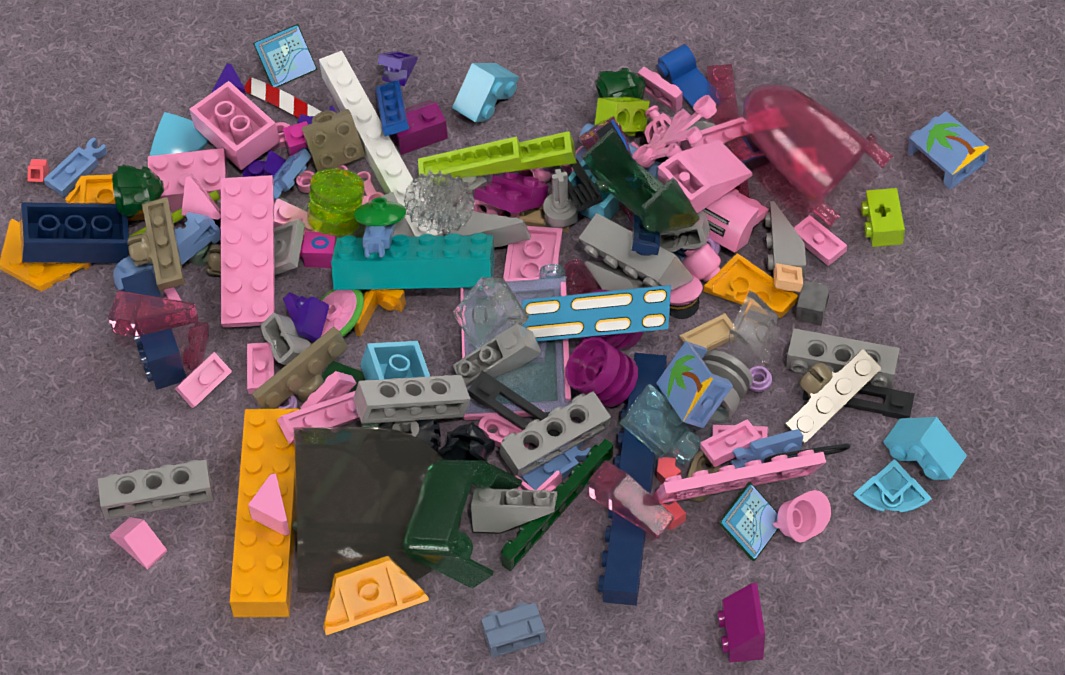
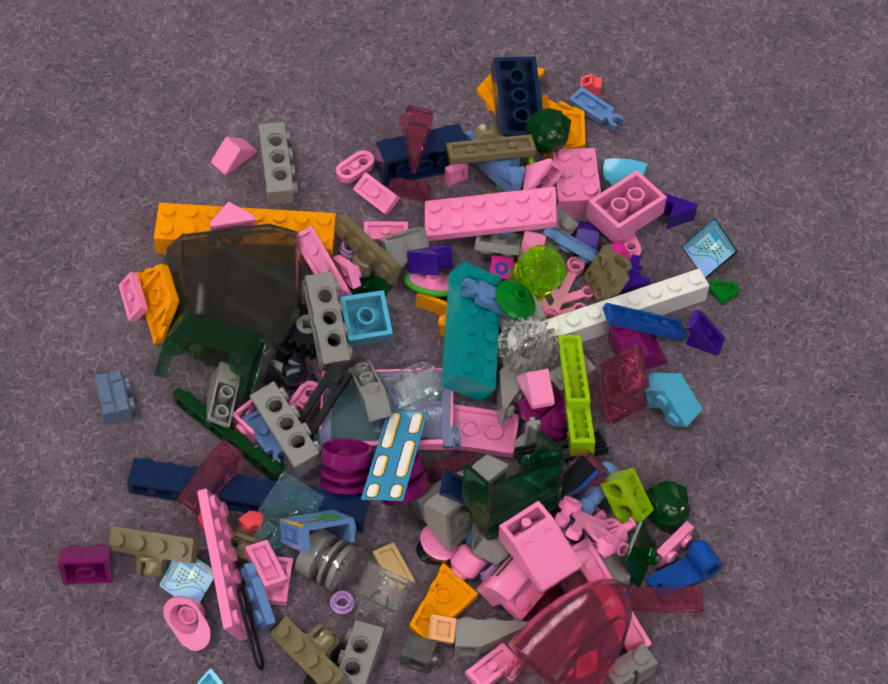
camera: 85 degrees right, 0 degrees up
sticker [244,77,321,118] -> none
none -> dark tan plate [109,526,199,577]
none -> bright pink plate [118,272,148,322]
none -> bright pink plate [336,150,374,184]
none -> bright pink slope [516,369,555,409]
none -> clear pink bracket [599,344,650,424]
none -> dark green piece [623,521,660,588]
none -> green tile [709,279,739,306]

